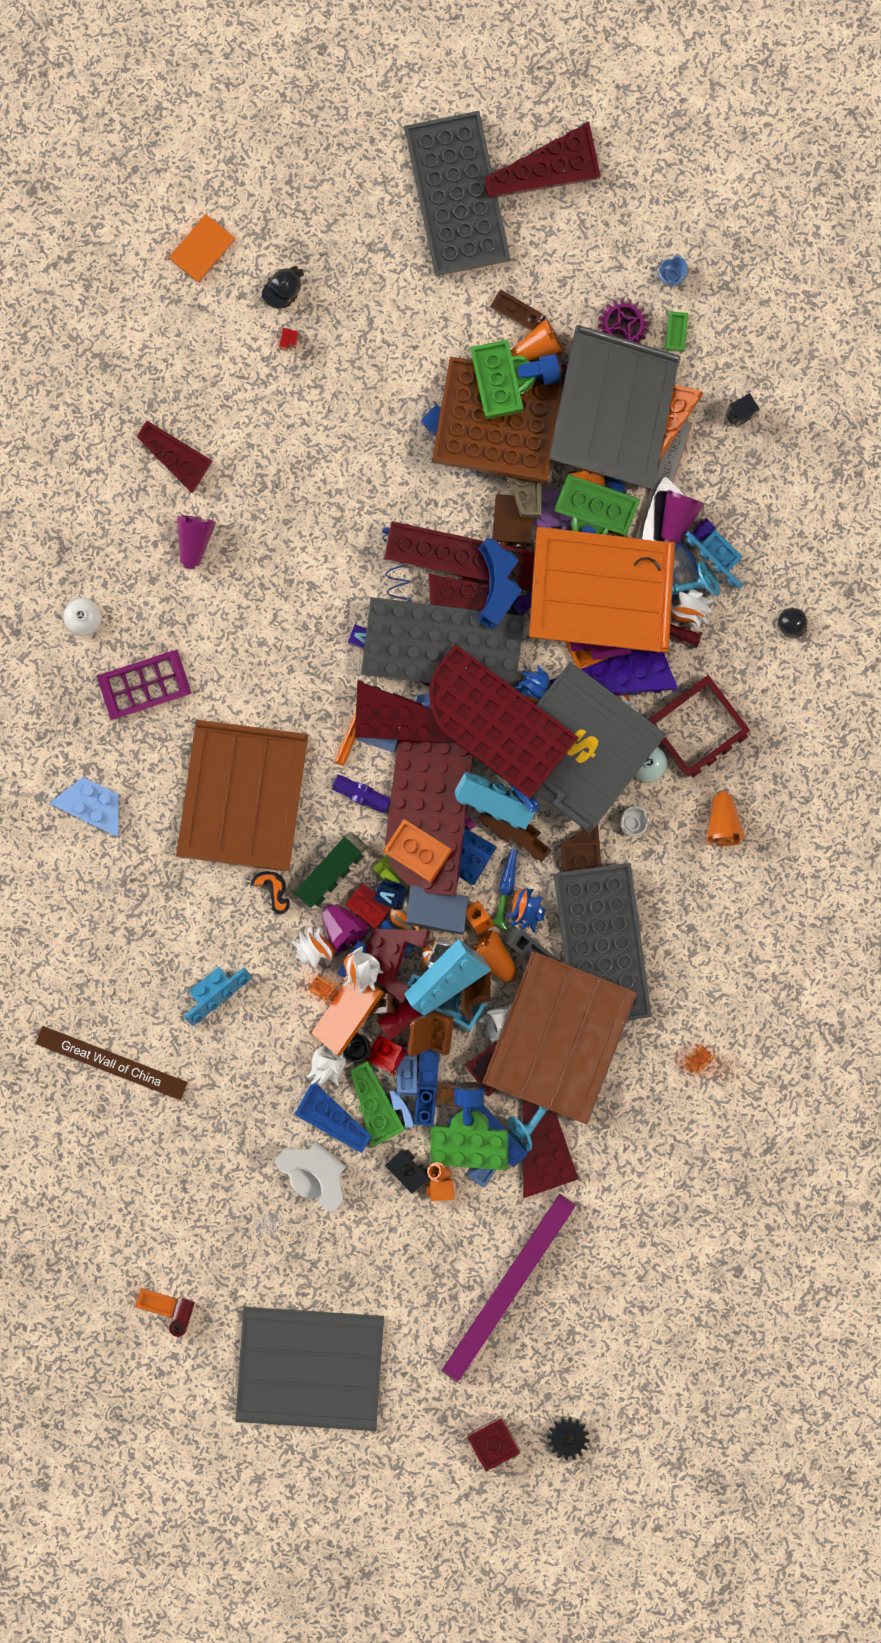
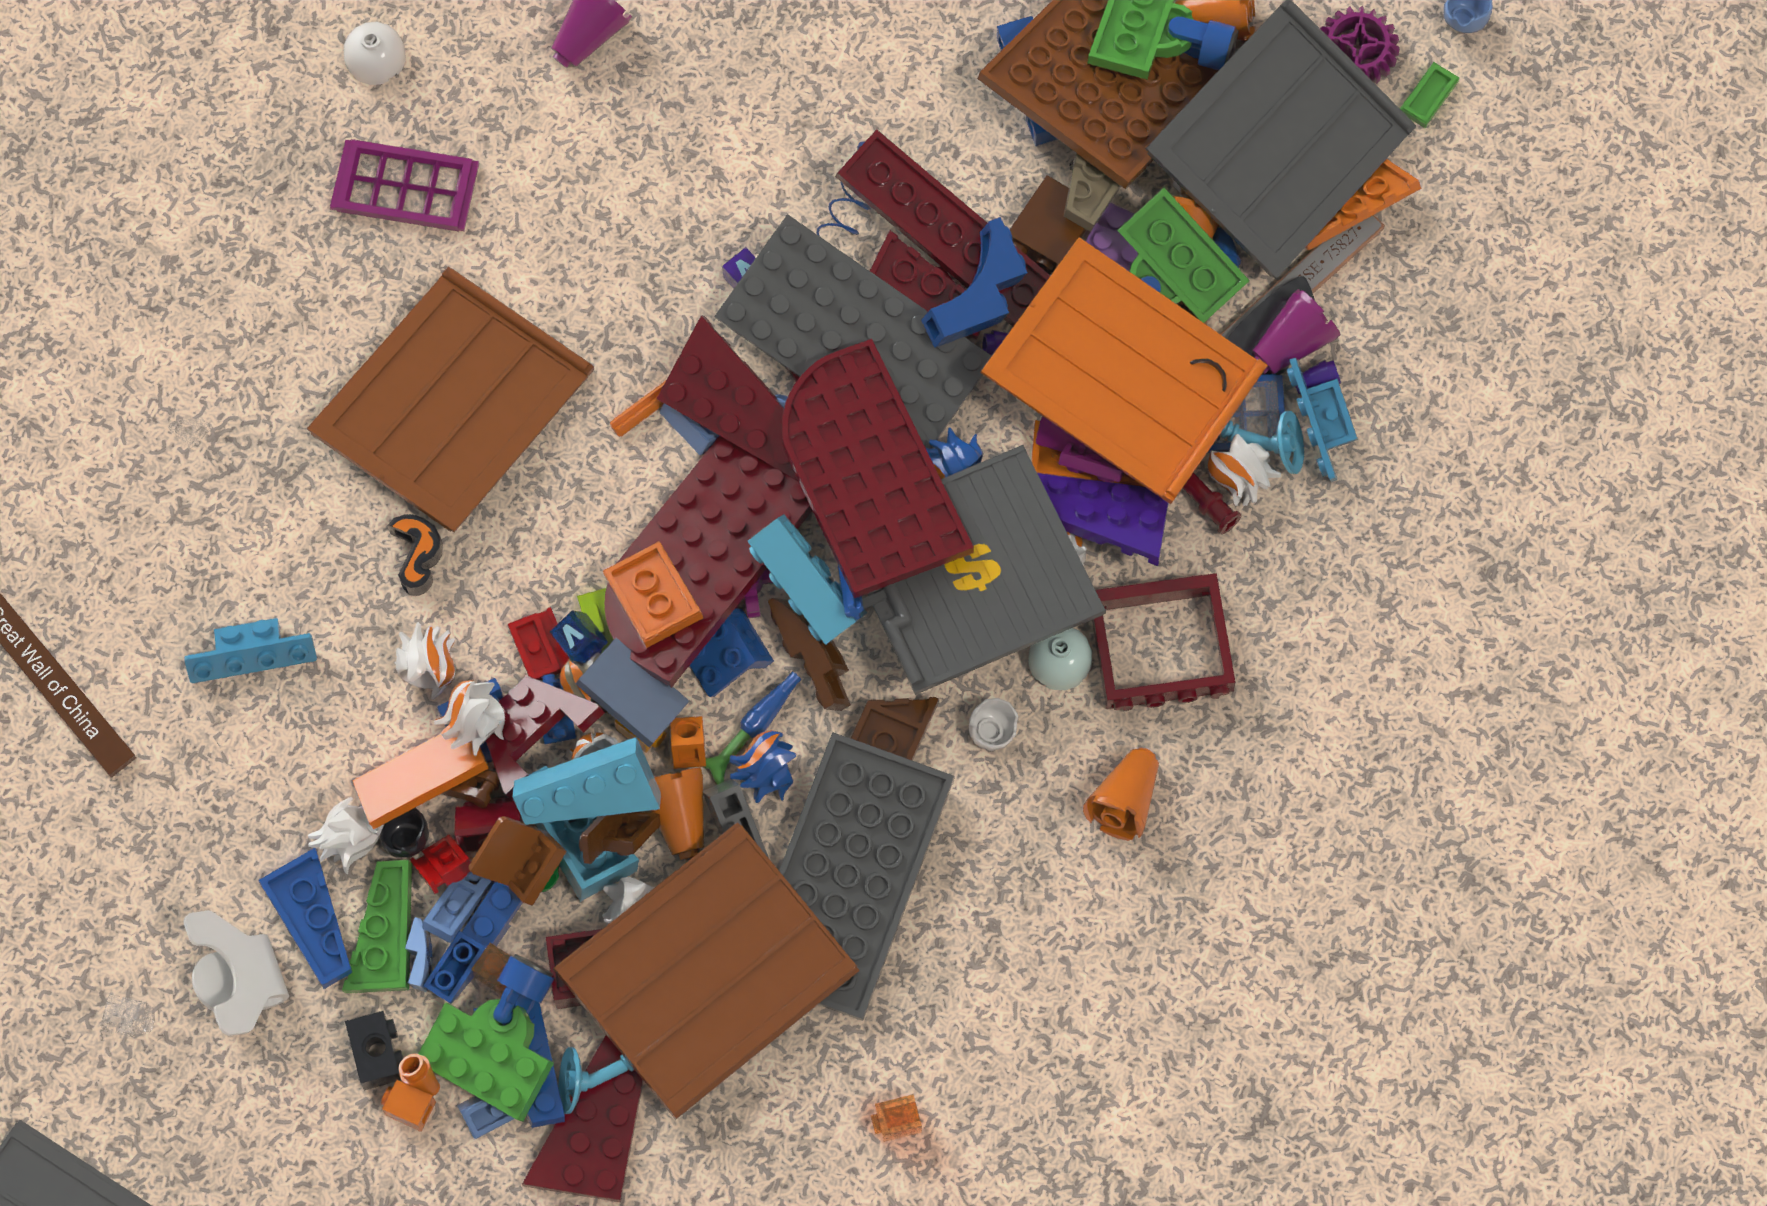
camera: 30 degrees right, 15 degrees down
light blue wing [50,777,119,837] -> none
dark green wedge [294,831,368,908] -> none
clear orange brick [307,973,339,1003] -> none
magenta cone [322,904,369,954] -> none
dark purple piece [332,774,391,814] -> none
black brick [726,393,760,428] -> none
black hair [778,607,808,639] -> none

